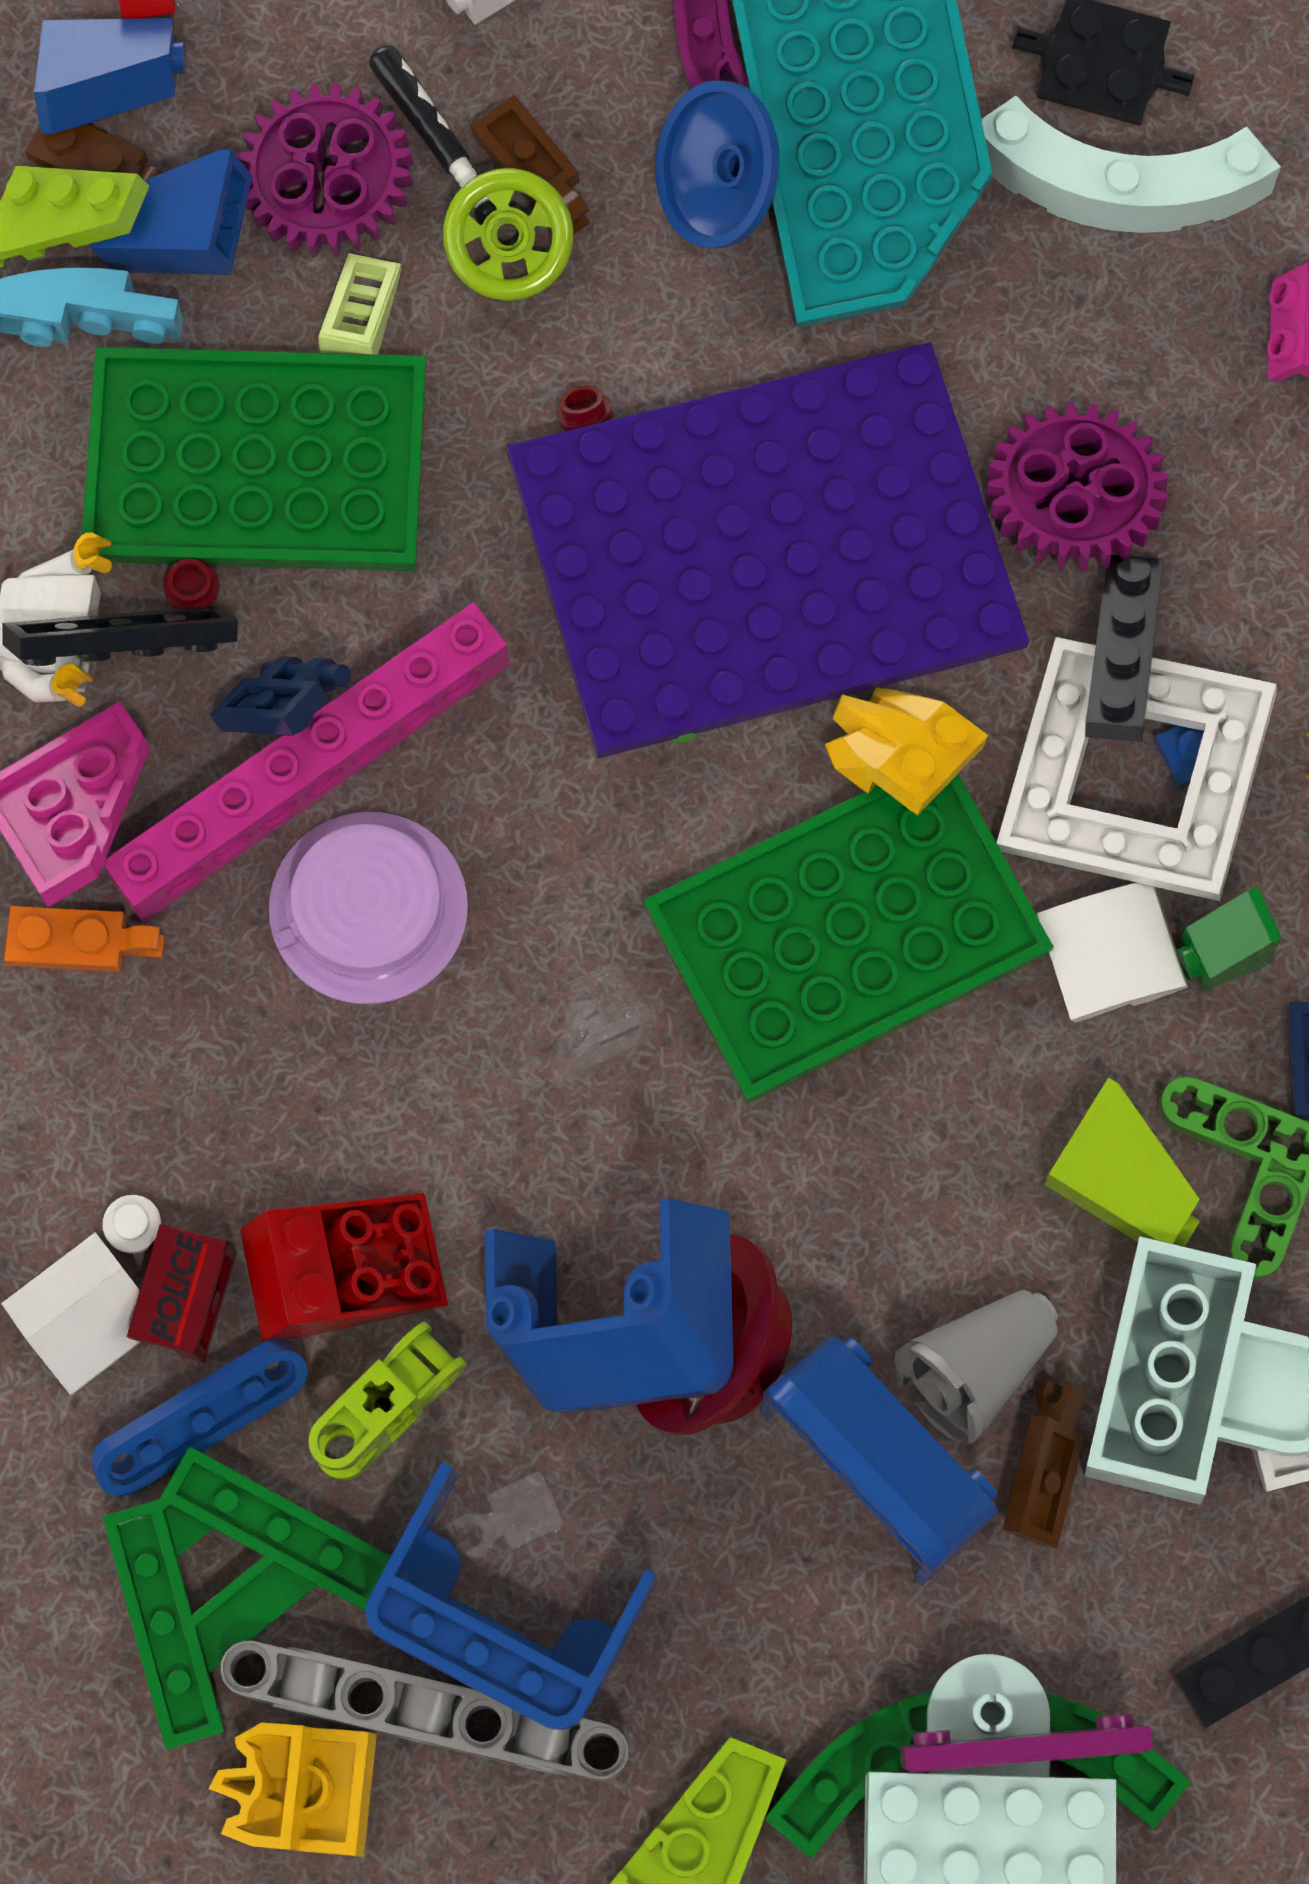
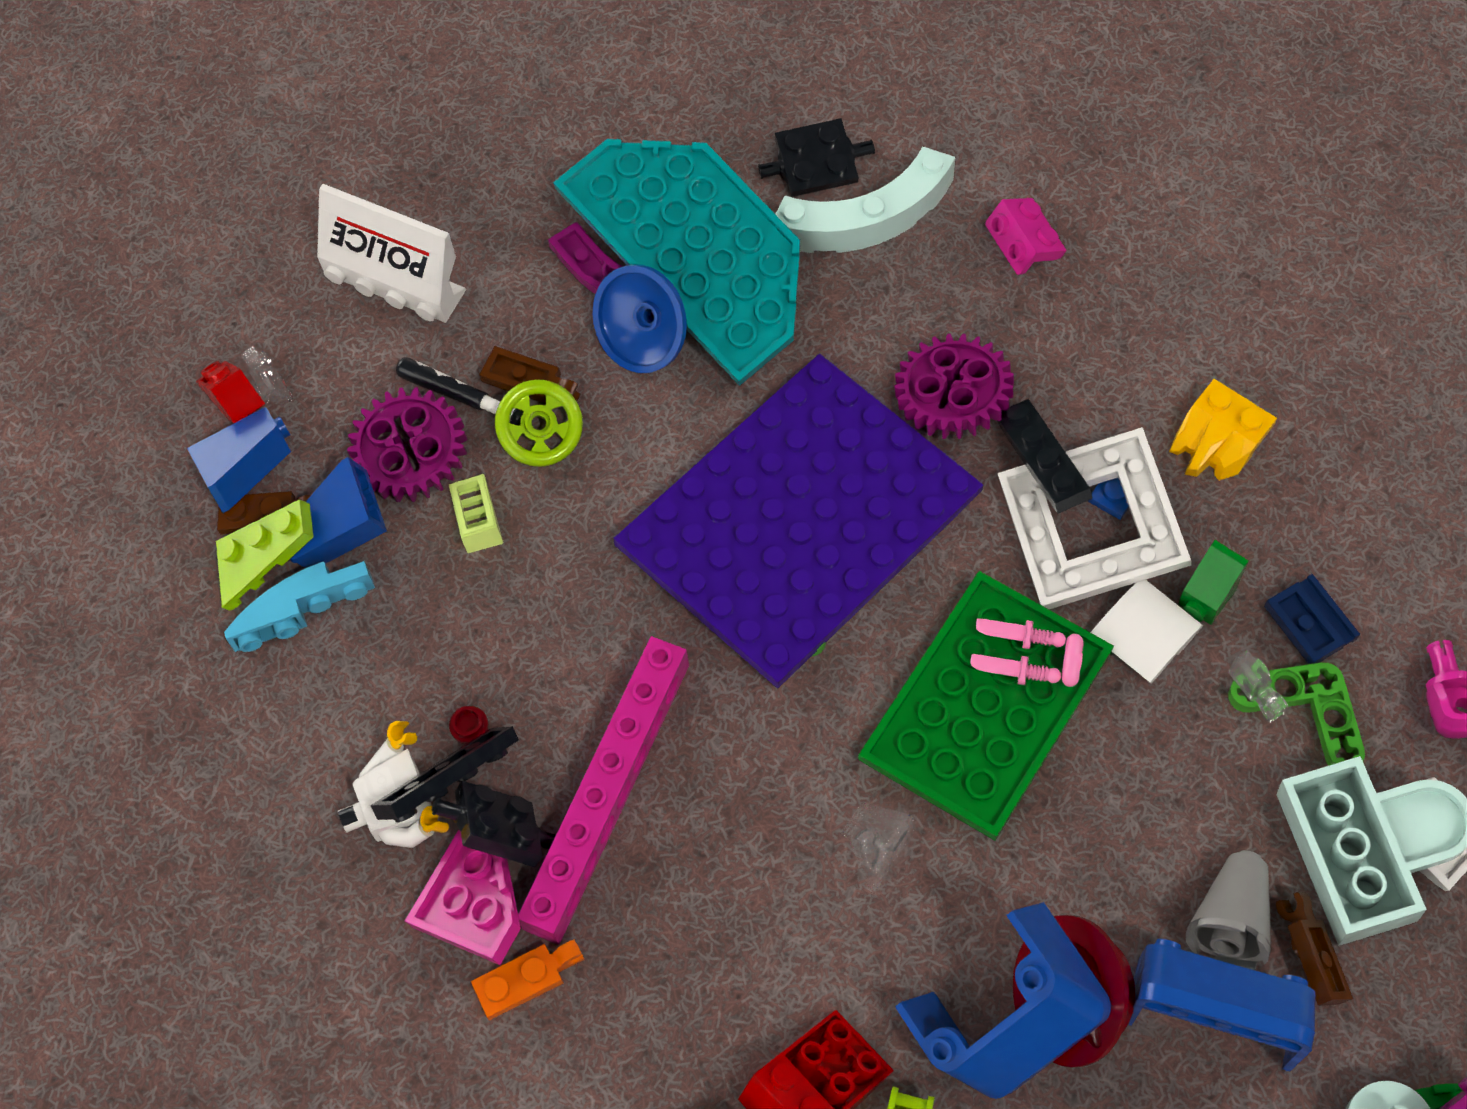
camera: 25 degrees left, 10 degrees down
green plate [82,347,427,571] -> none
dark blue plate [210,656,351,736] -> none
lavender piece [269,812,468,1004] -> none
dark red plate [557,386,613,431] -> none
yellow plate [824,687,989,816] -> none
lime slope [1044,1077,1201,1247] -> none
none -> black plate [432,780,556,867]
none -> bright pink piece [970,619,1084,687]
none -> clear plate [1228,650,1288,723]

